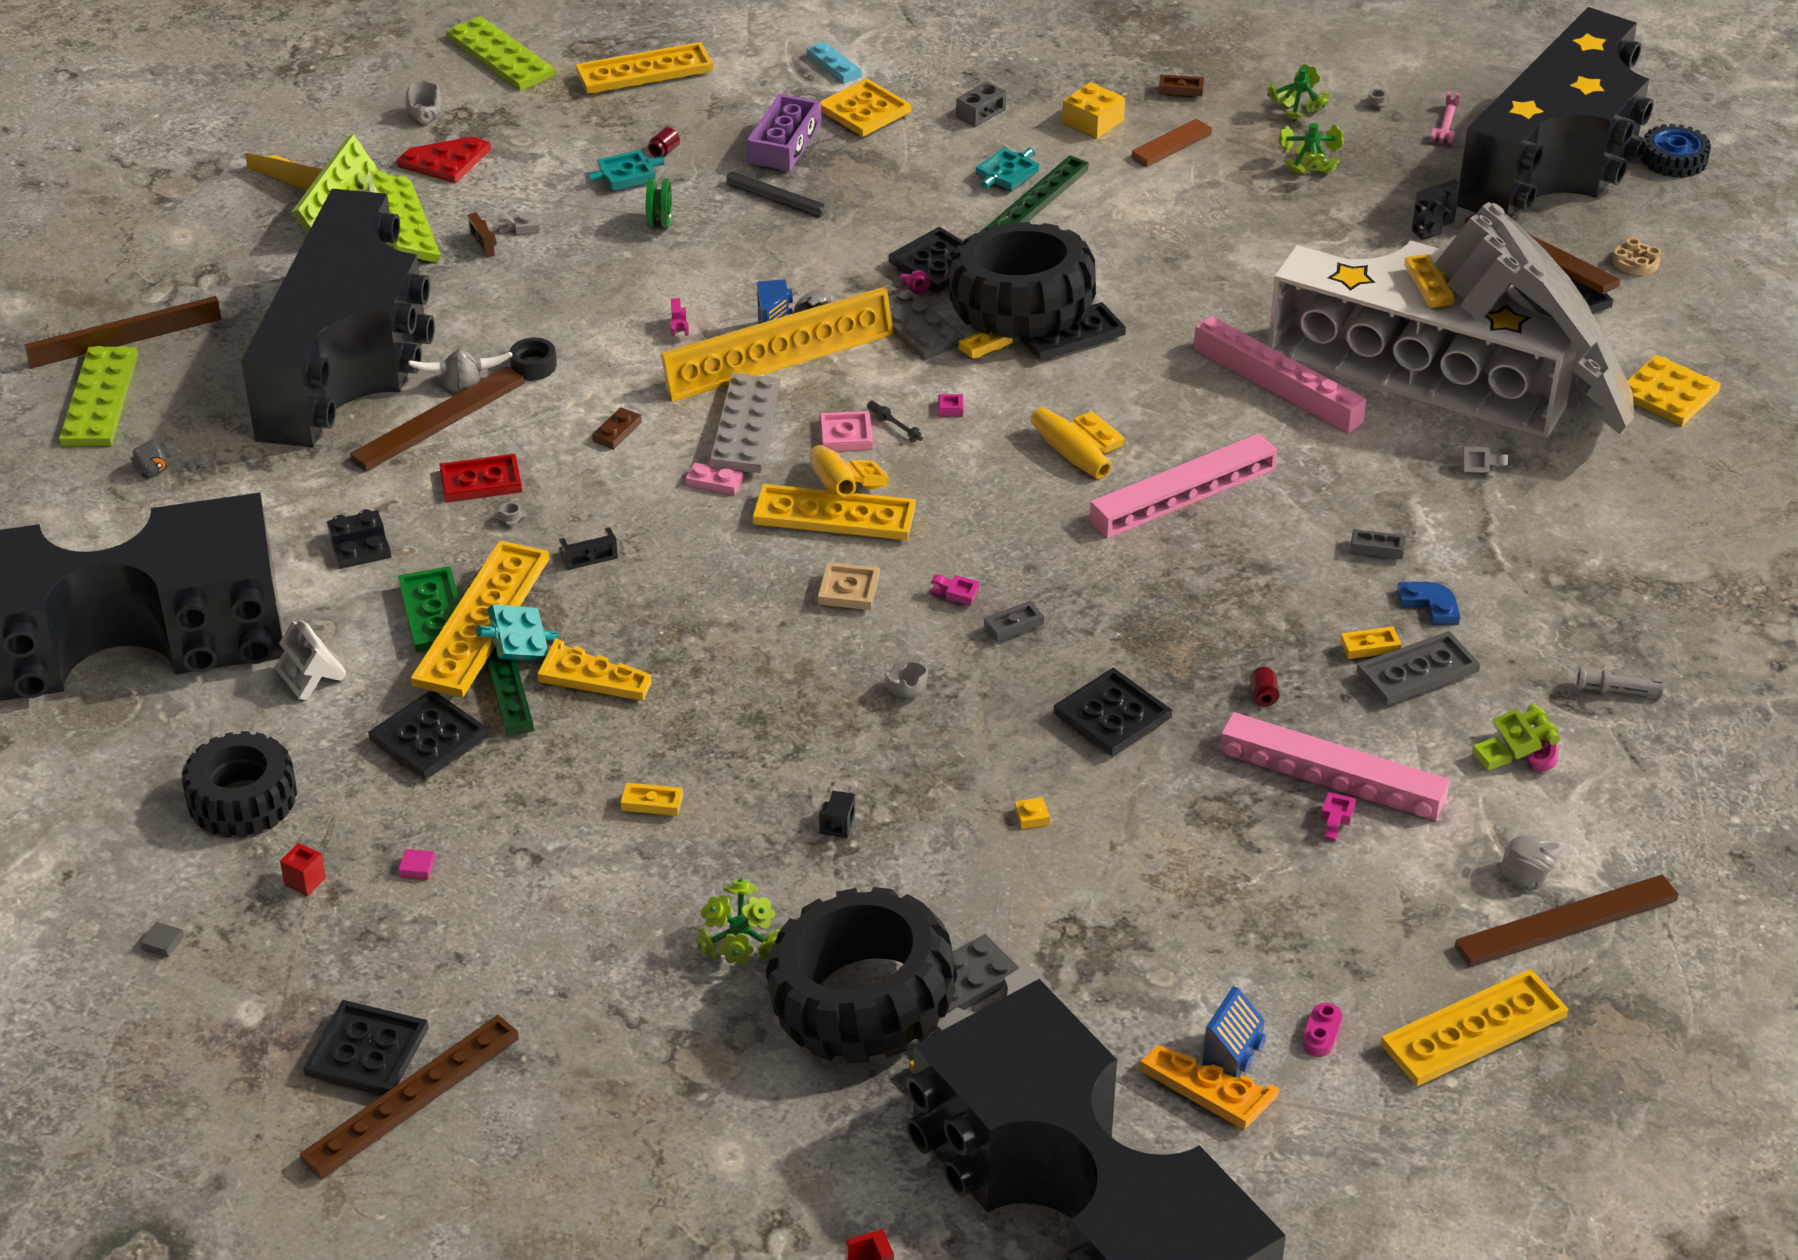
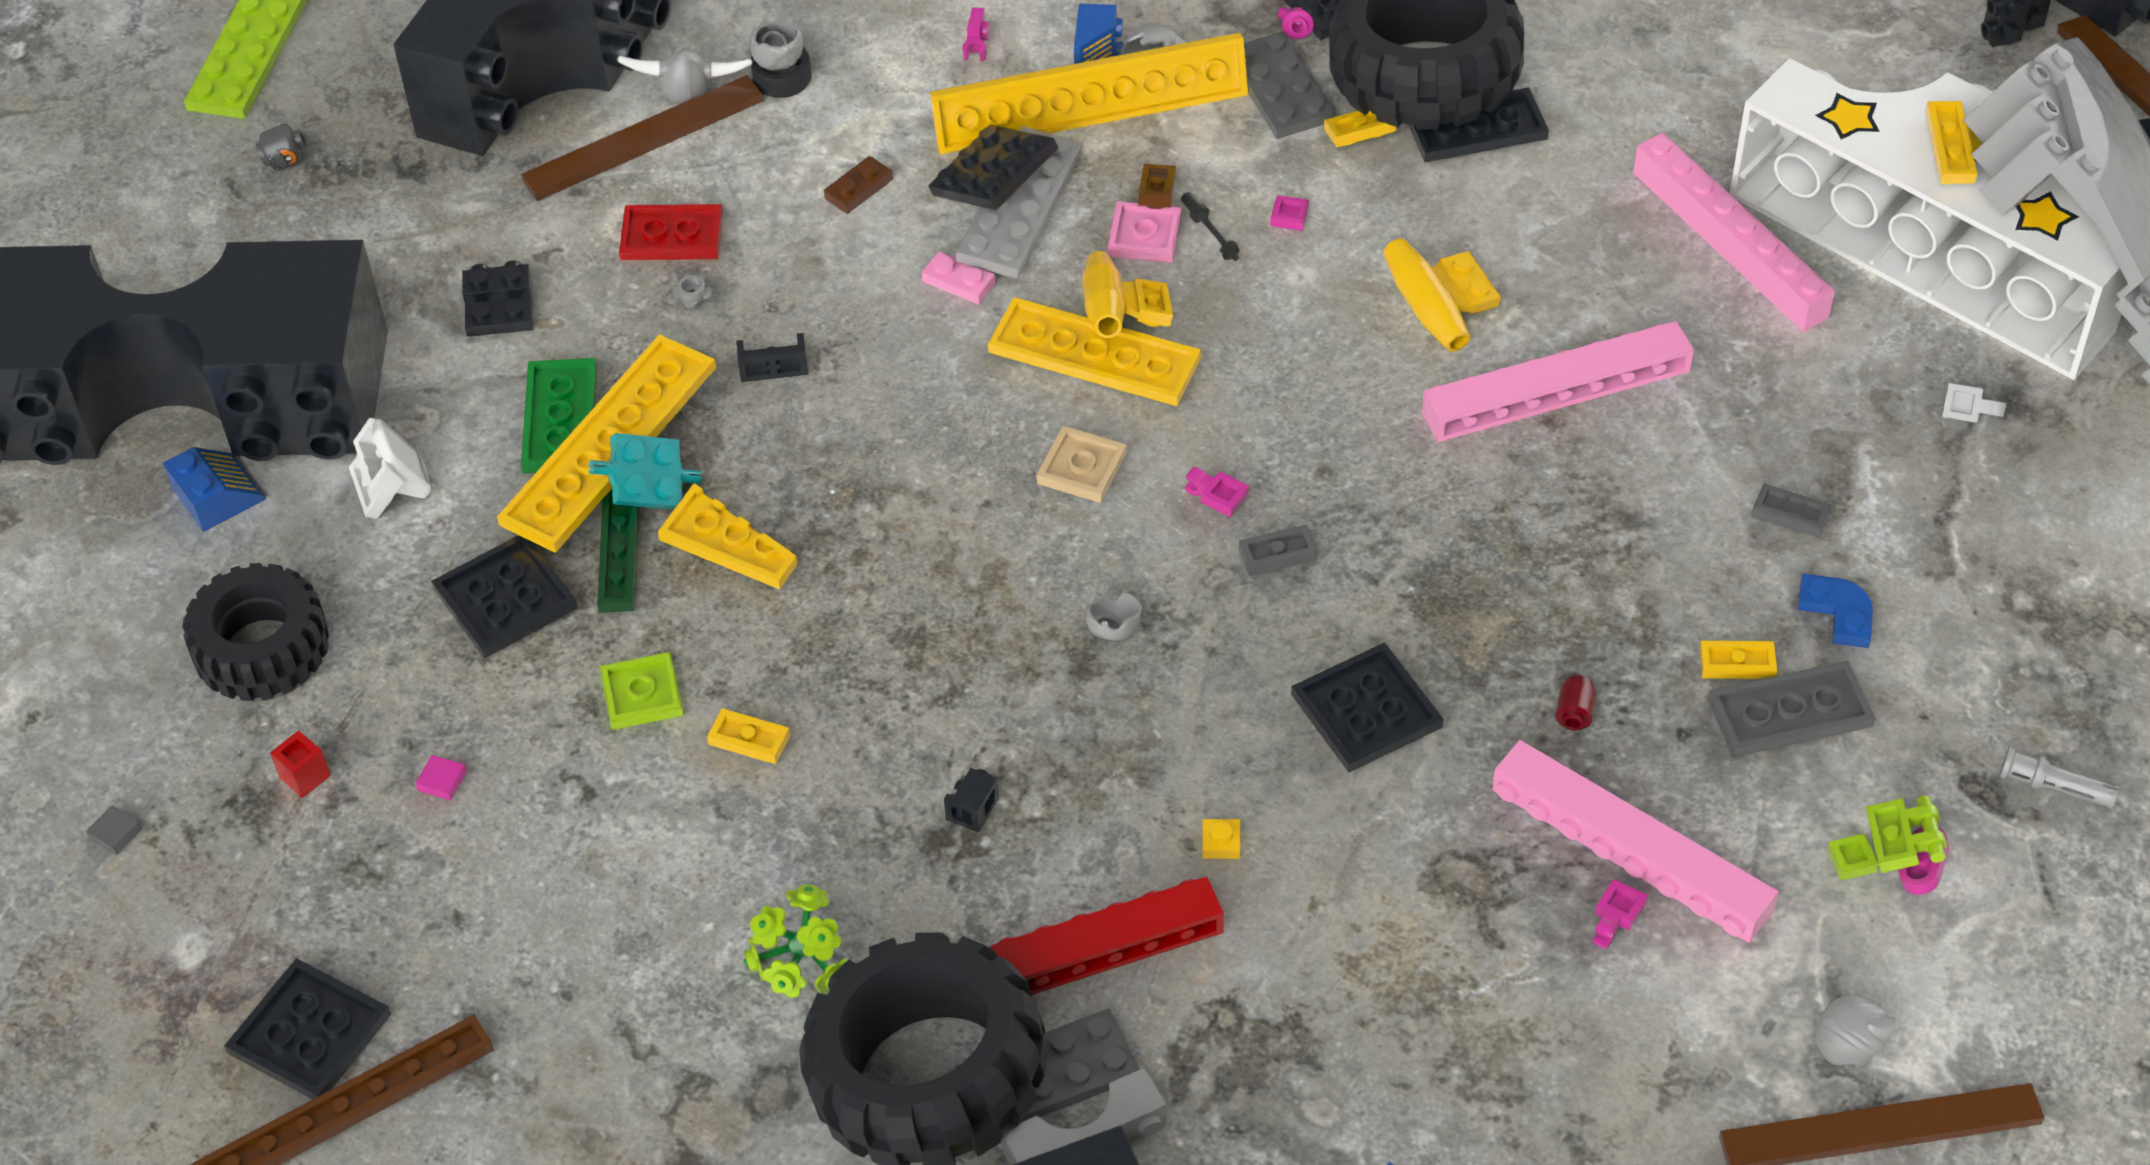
camera: 15 degrees right, 10 degrees up
none -> blue slope [163,447,265,532]
none -> lime tile [599,652,684,730]
none -> light grey hair [749,15,804,71]
none -> black plate [928,125,1059,210]
none -> red brick [990,876,1224,995]
none -> reddish brown plate [1138,164,1176,209]

